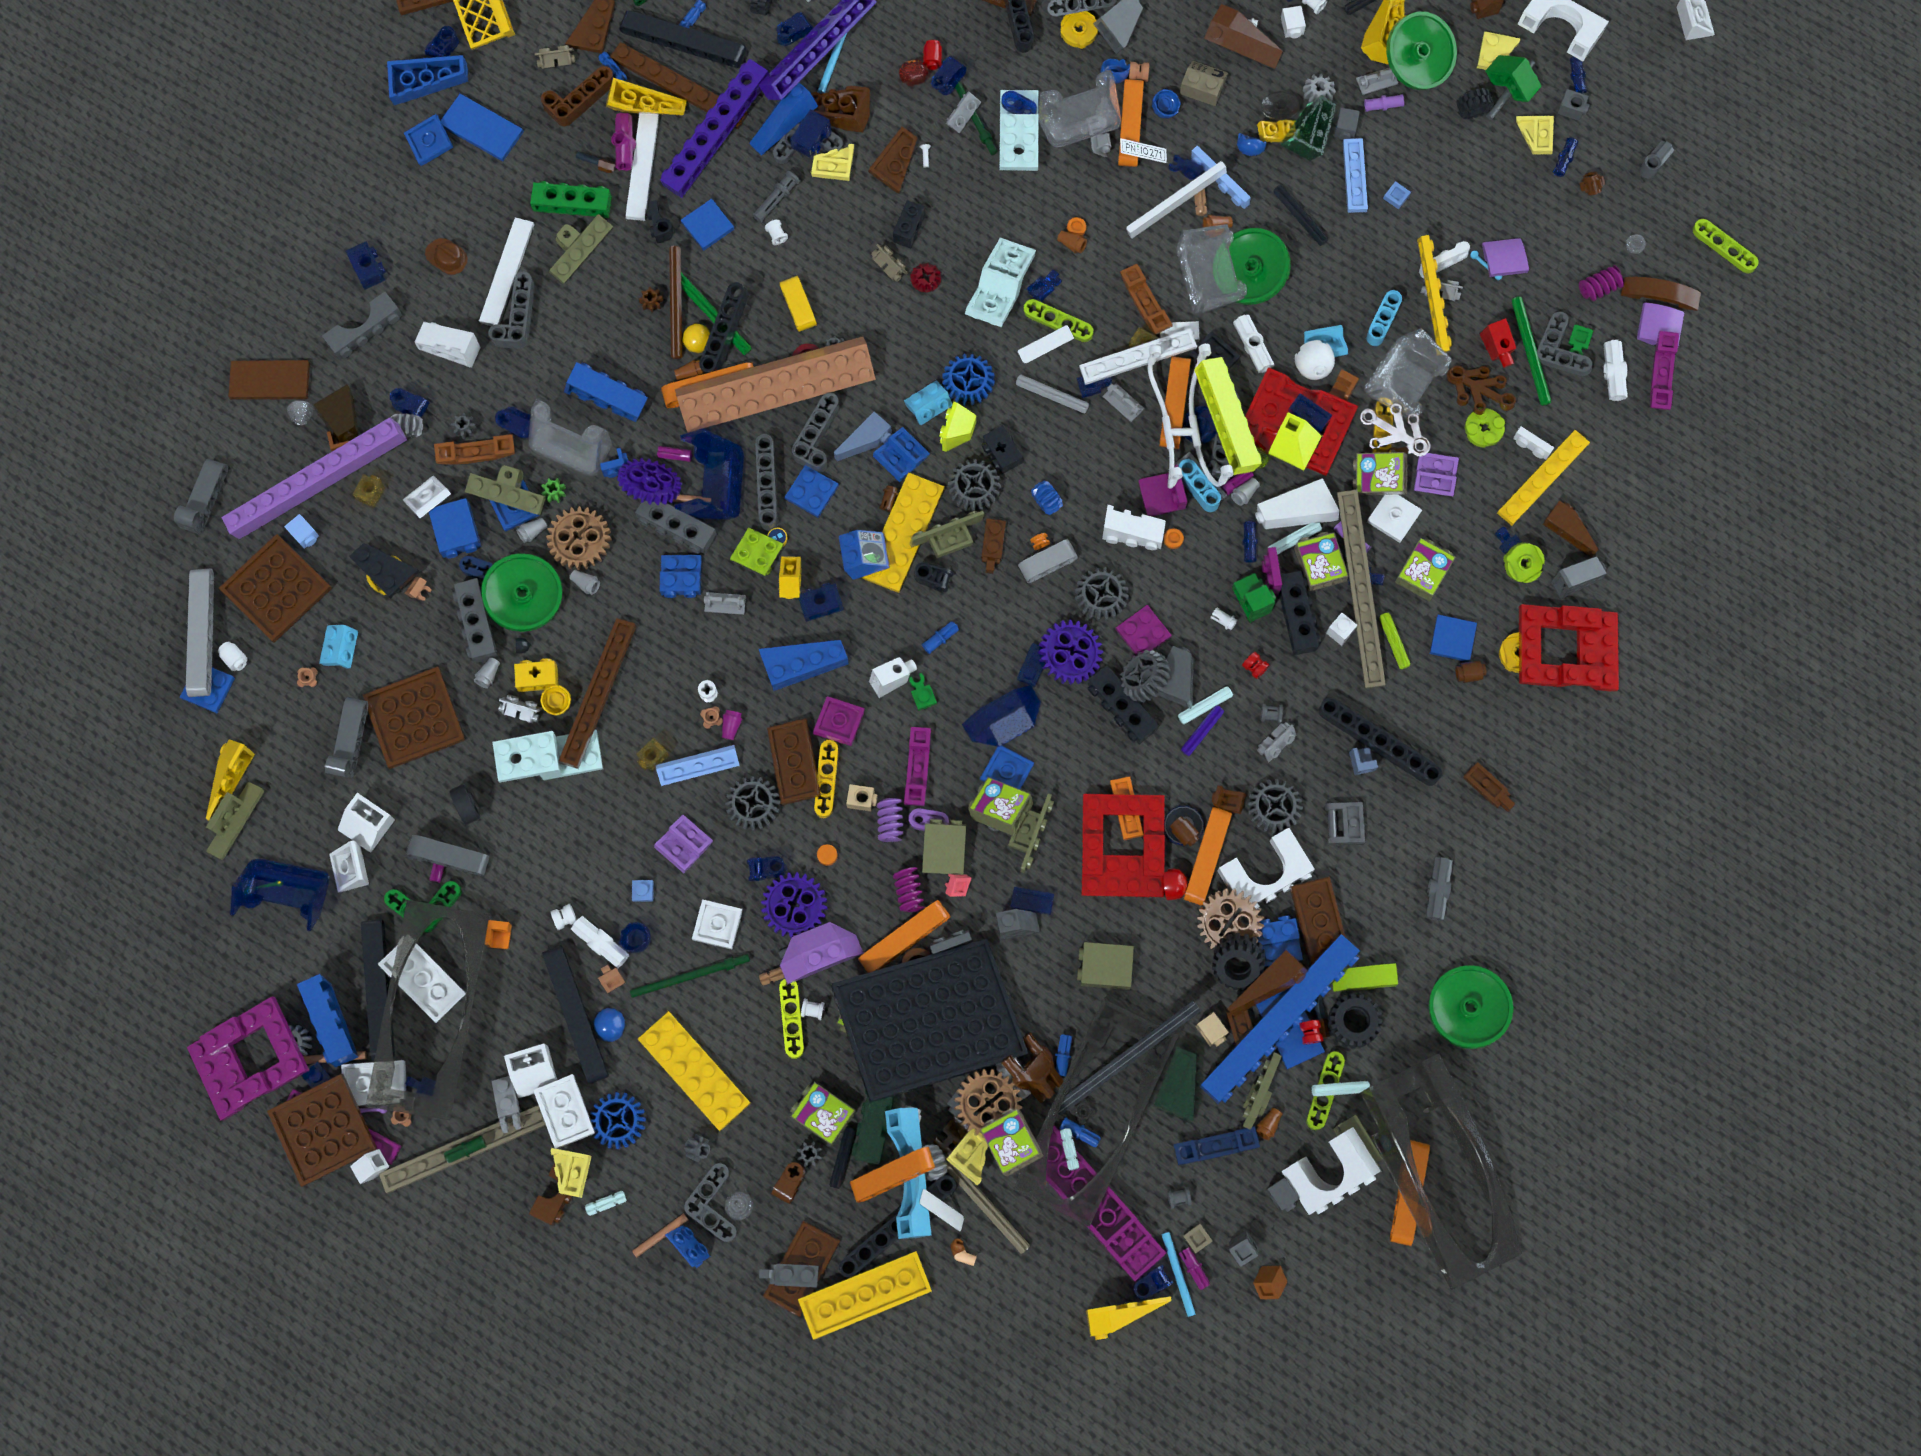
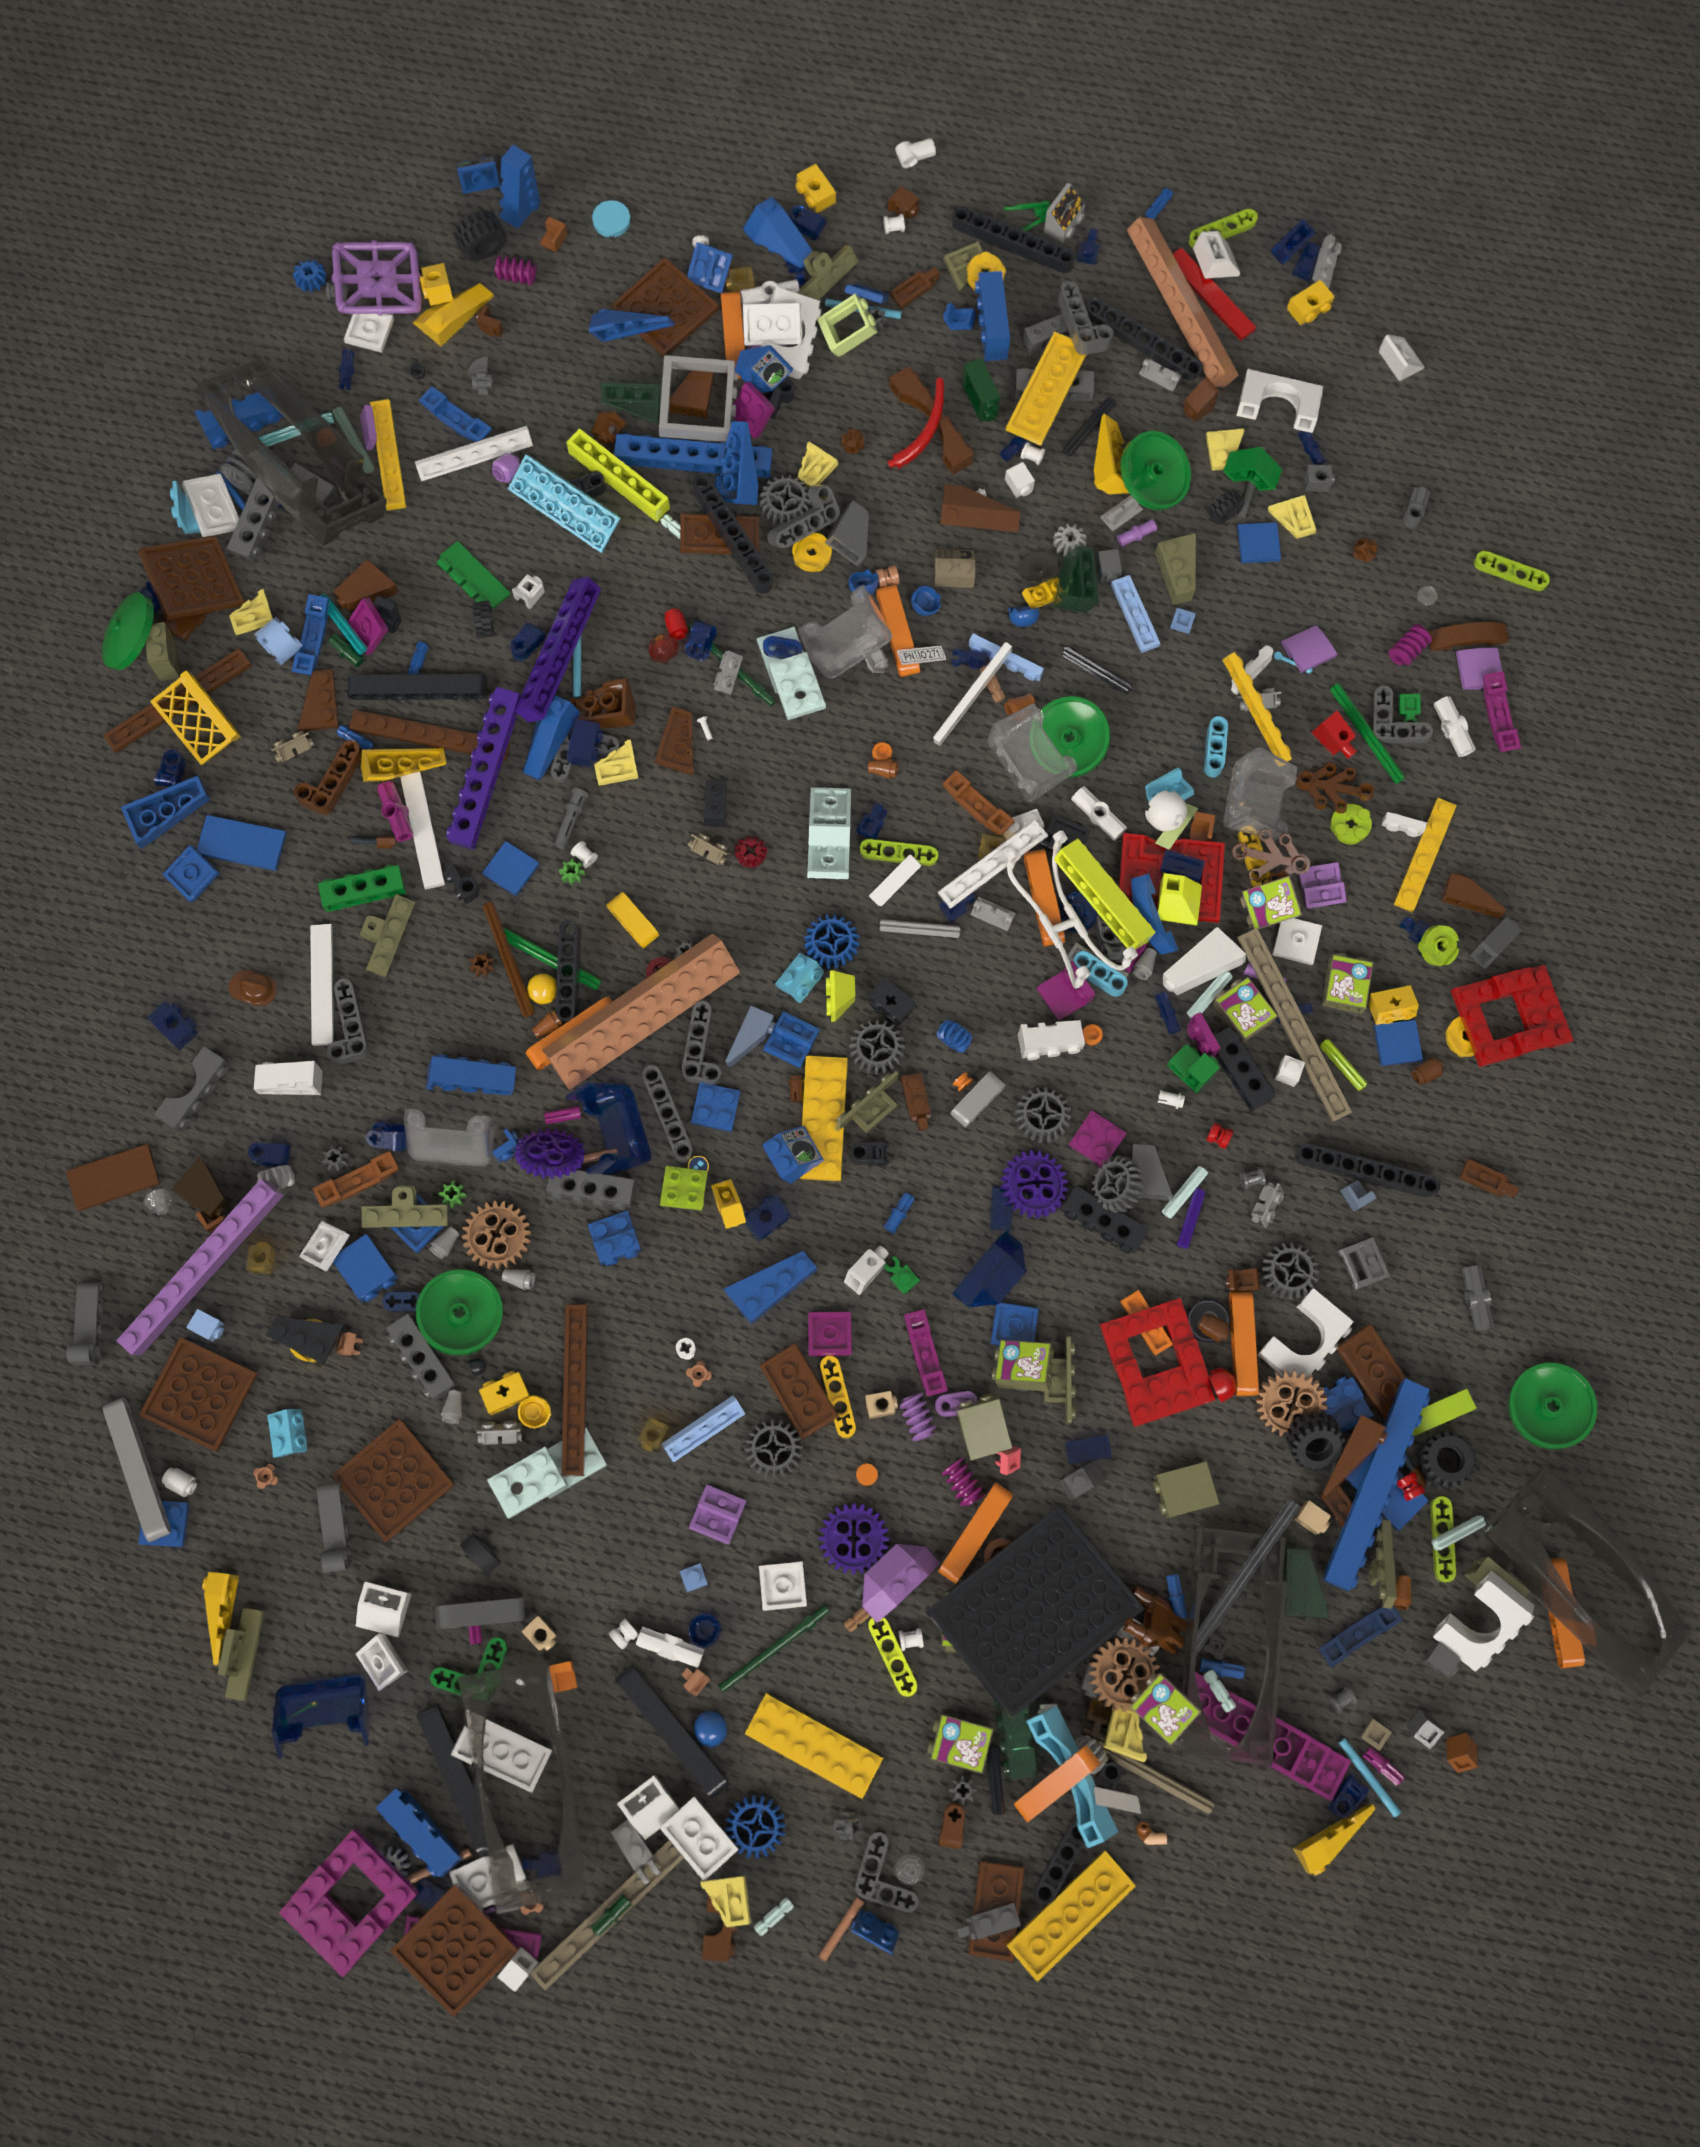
camera: 25 degrees left, 0 degrees up
light grey hinge [704,592,746,615] -> none
magenta cone [722,710,742,740] -> none
clear blue piece [747,856,787,881] -> none
dark grey plate [930,929,972,954] -> none
clear blue pin [1553,138,1578,177] -> none
none -> tan brick [522,1616,558,1651]
none -> bright green gear [559,859,585,886]
none -> blue slope [1131,873,1178,955]
none -> olive wedge [1155,533,1196,605]
none -> yellowish green sticker [1155,804,1198,850]
none -> blue tile [1237,523,1281,563]
none -> yellow brick [1369,985,1419,1025]

